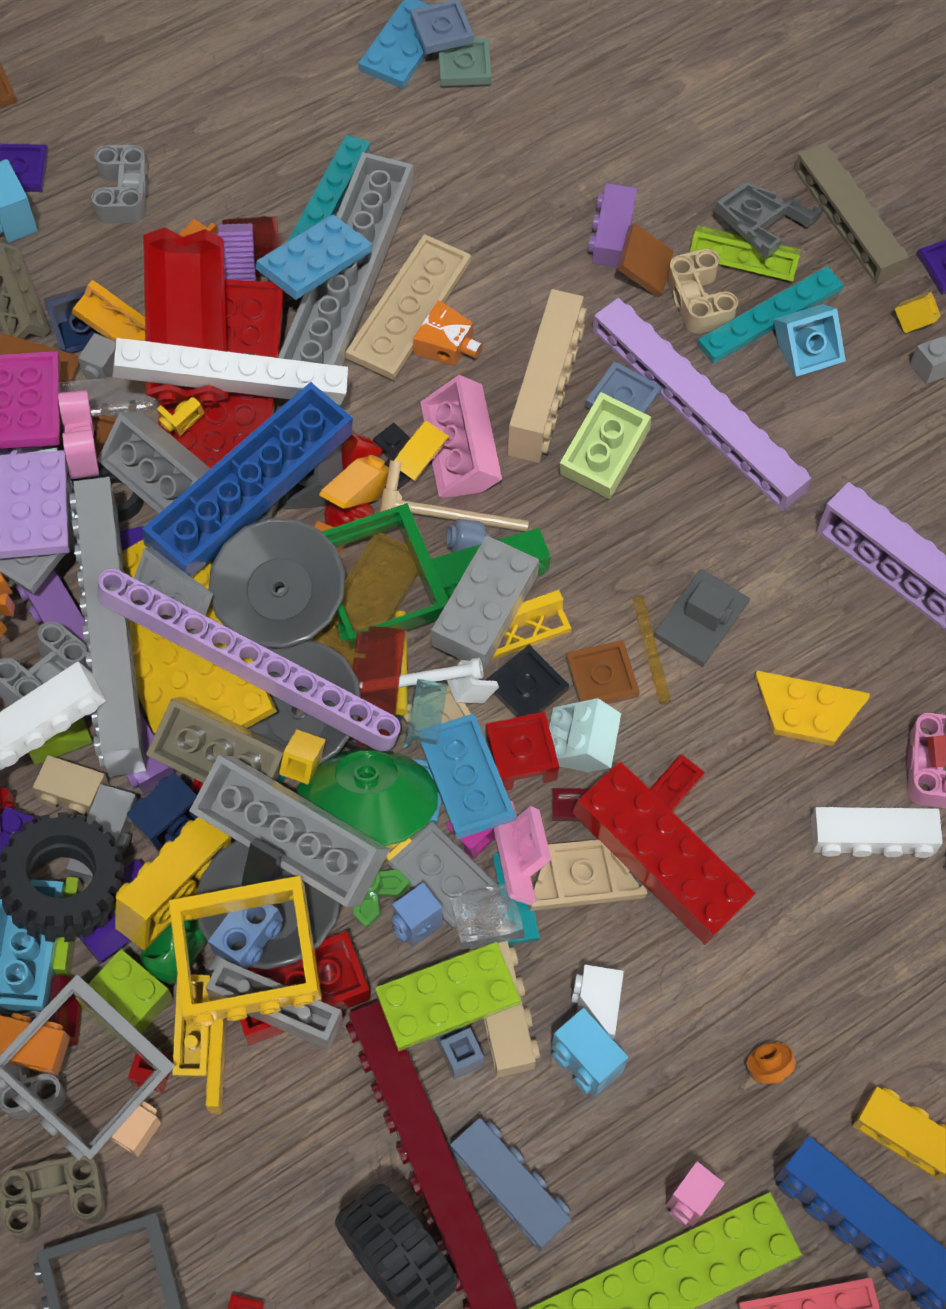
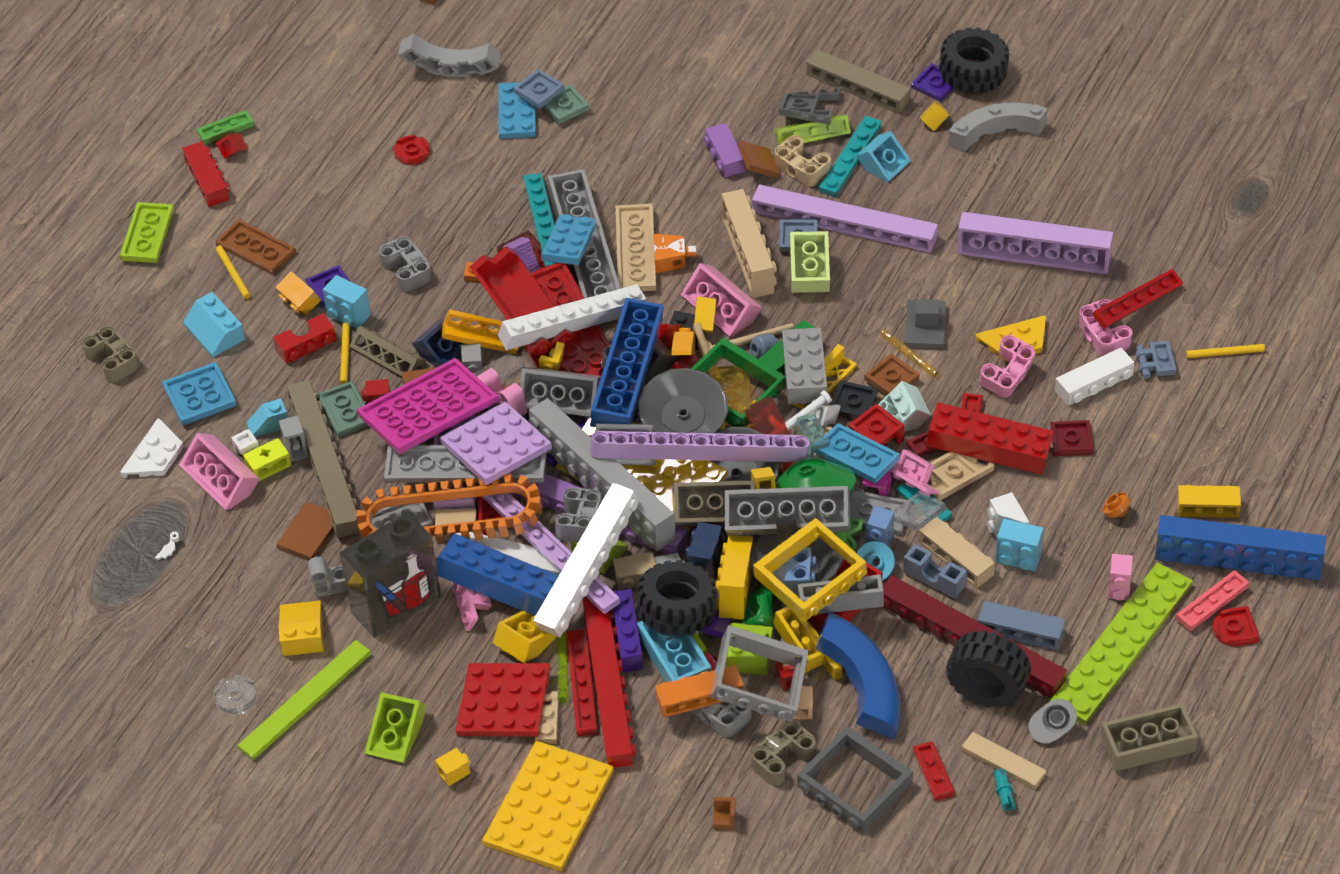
camera: 25 degrees left, 15 degrees down
lime plate [375,942,521,1051] -> none
none -> red tile [393,135,430,165]
none -> blue brick [815,612,901,740]
none -> medium azure dish [857,541,895,580]
none -> bright pink beam [979,335,1035,398]
none -> dark red tile [1050,420,1094,457]

